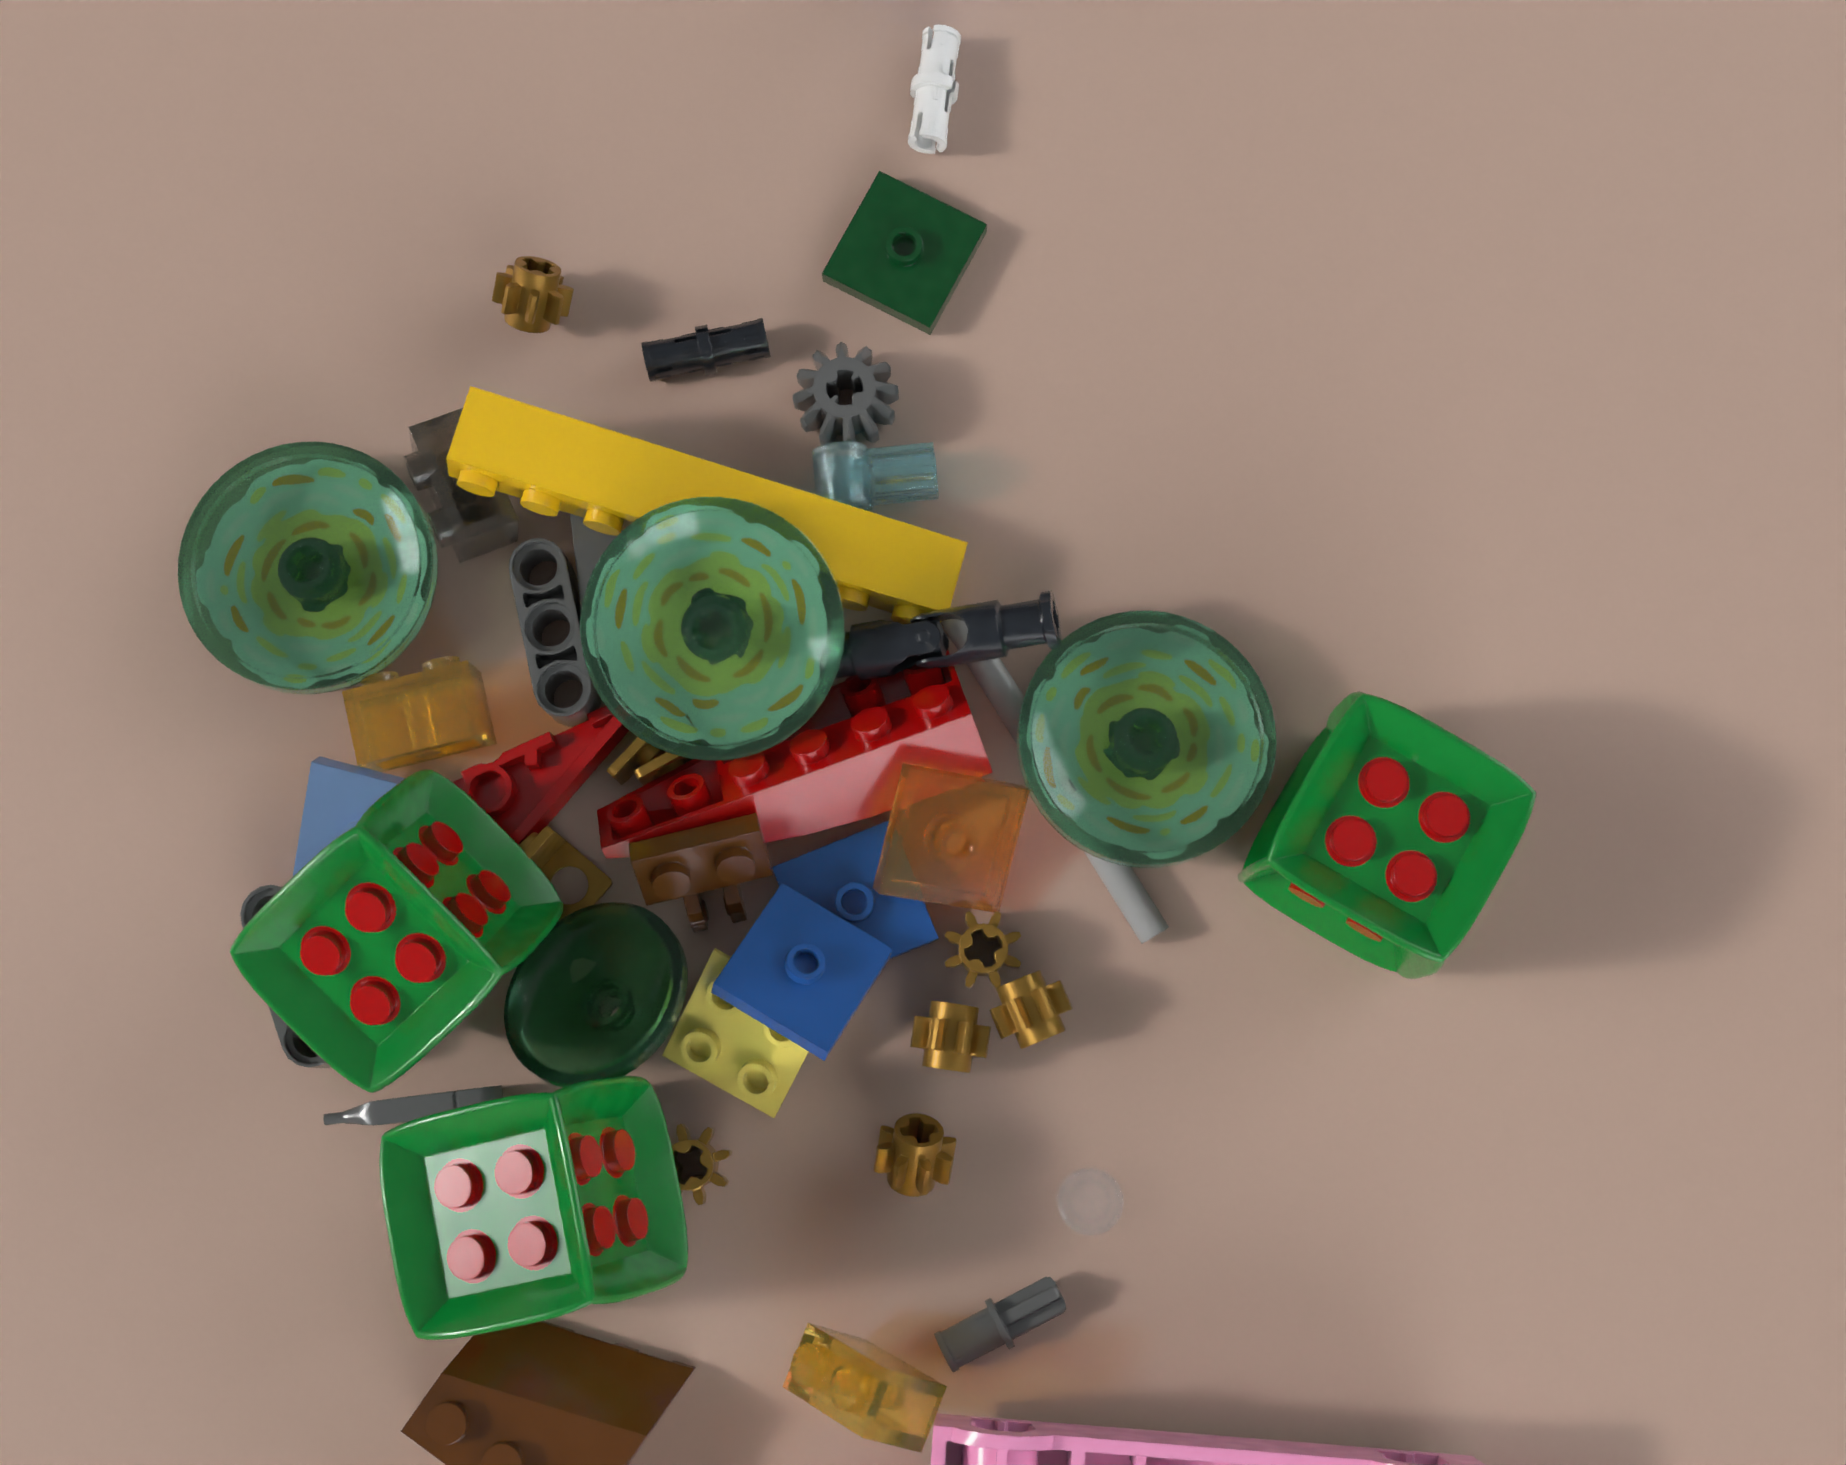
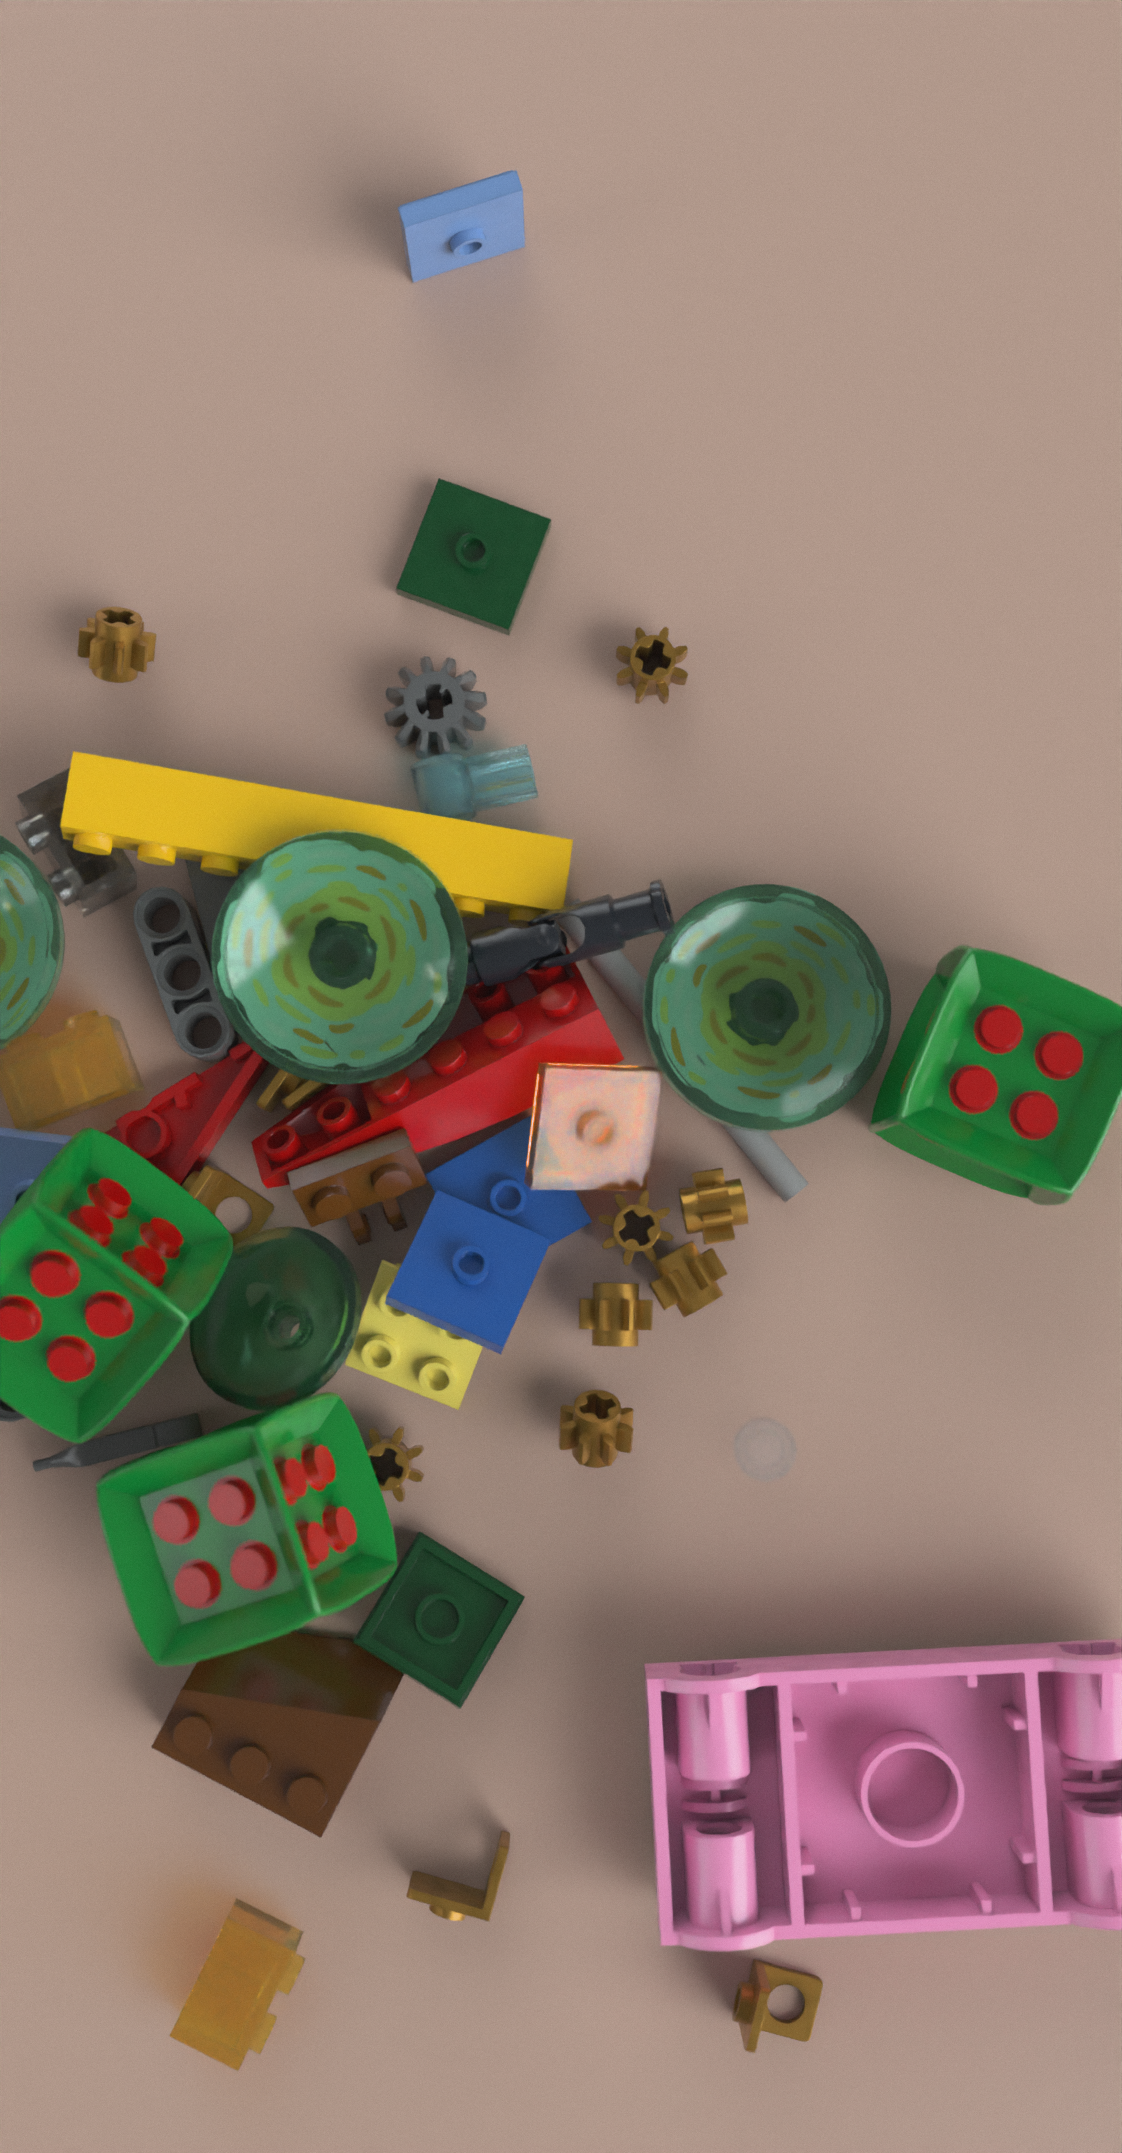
camera: 10 degrees left, 5 degrees up
black pin [641,318,771,382] -> none
clear yellow brick [782,1323,947,1453] -> none
white pin [908,24,961,154] -> none
dark grey axle [934,1277,1066,1372] -> none
none -> dark green plate [352,1531,525,1709]
none -> pearl gold gear [616,627,688,704]
none -> pearl gold gear [679,1168,748,1245]

